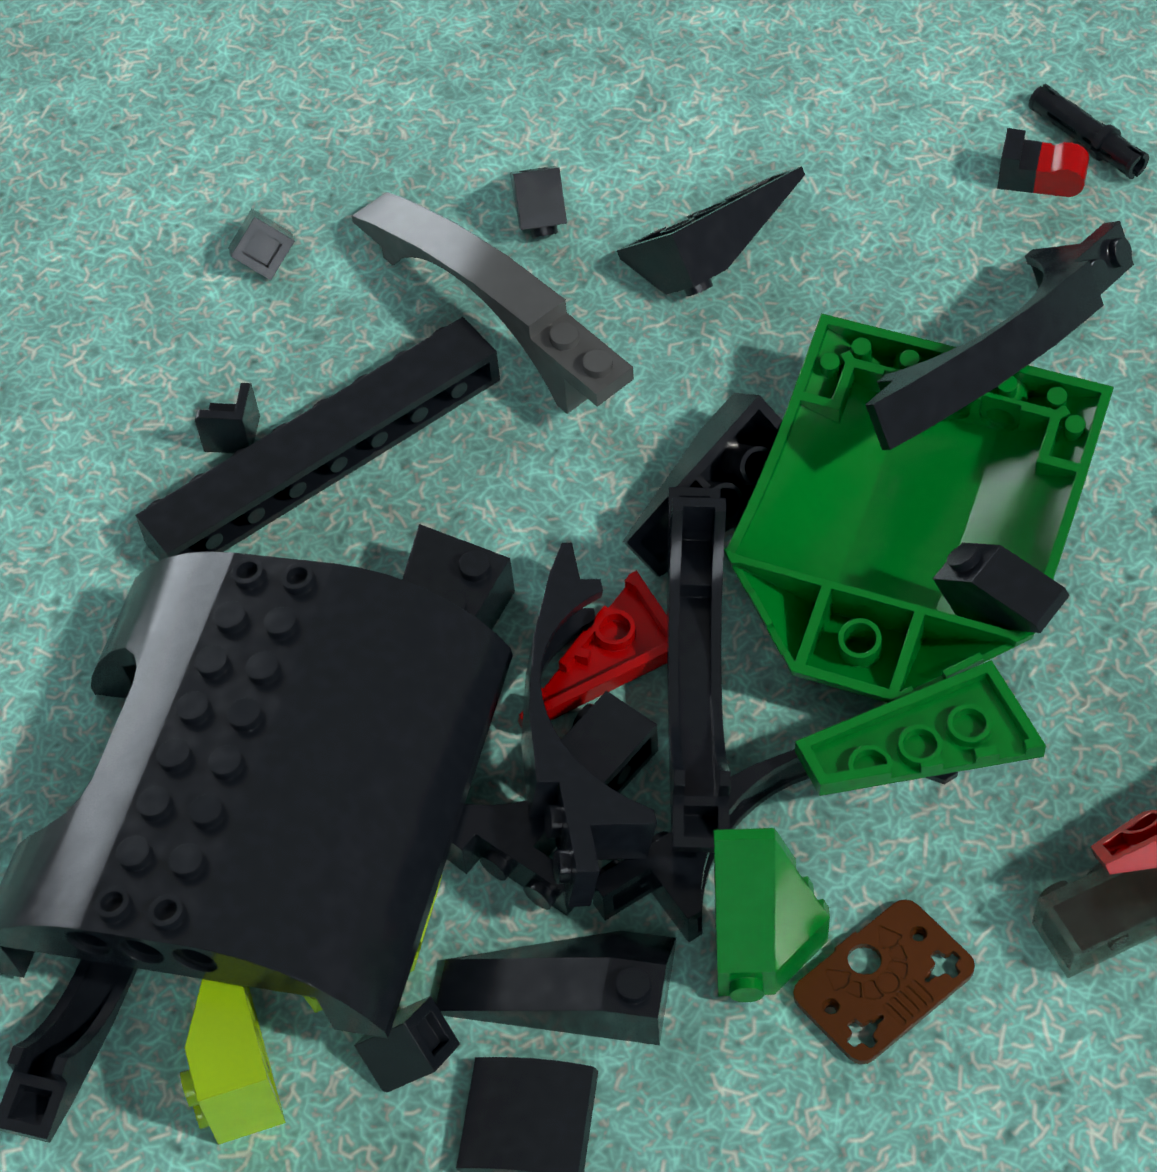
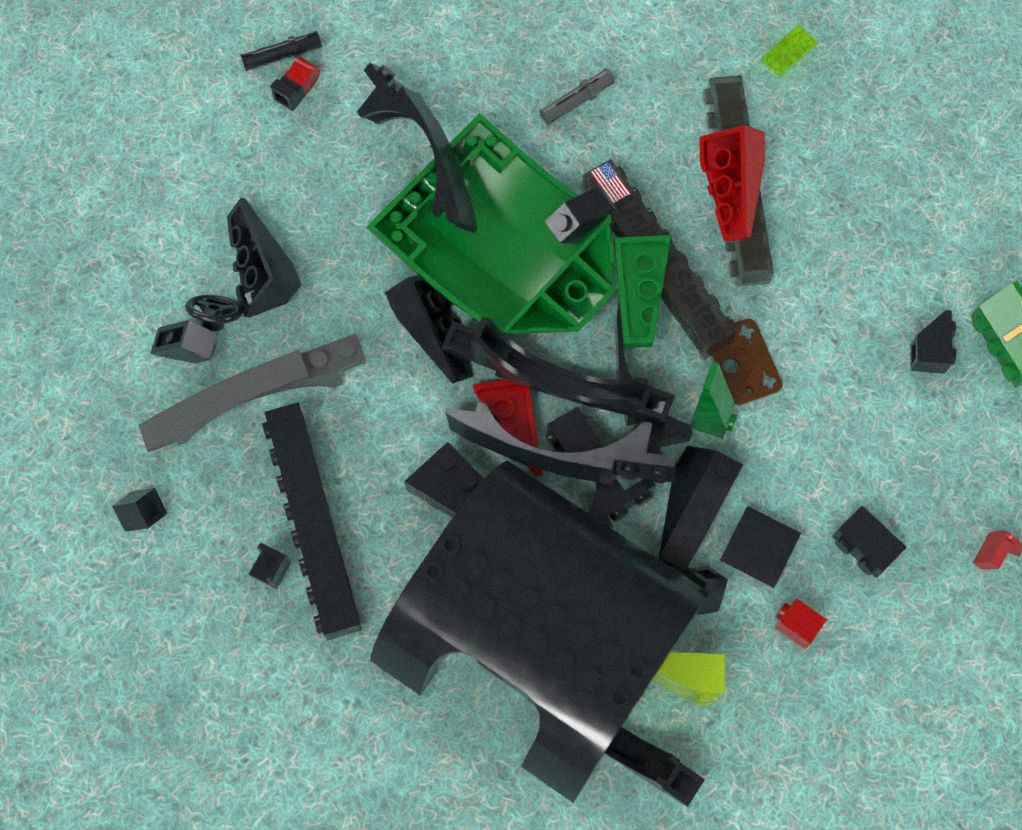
camera: 75 degrees left, 15 degrees up
none -> black piece [185,295,243,331]
none -> clear smoke brick [582,159,736,360]

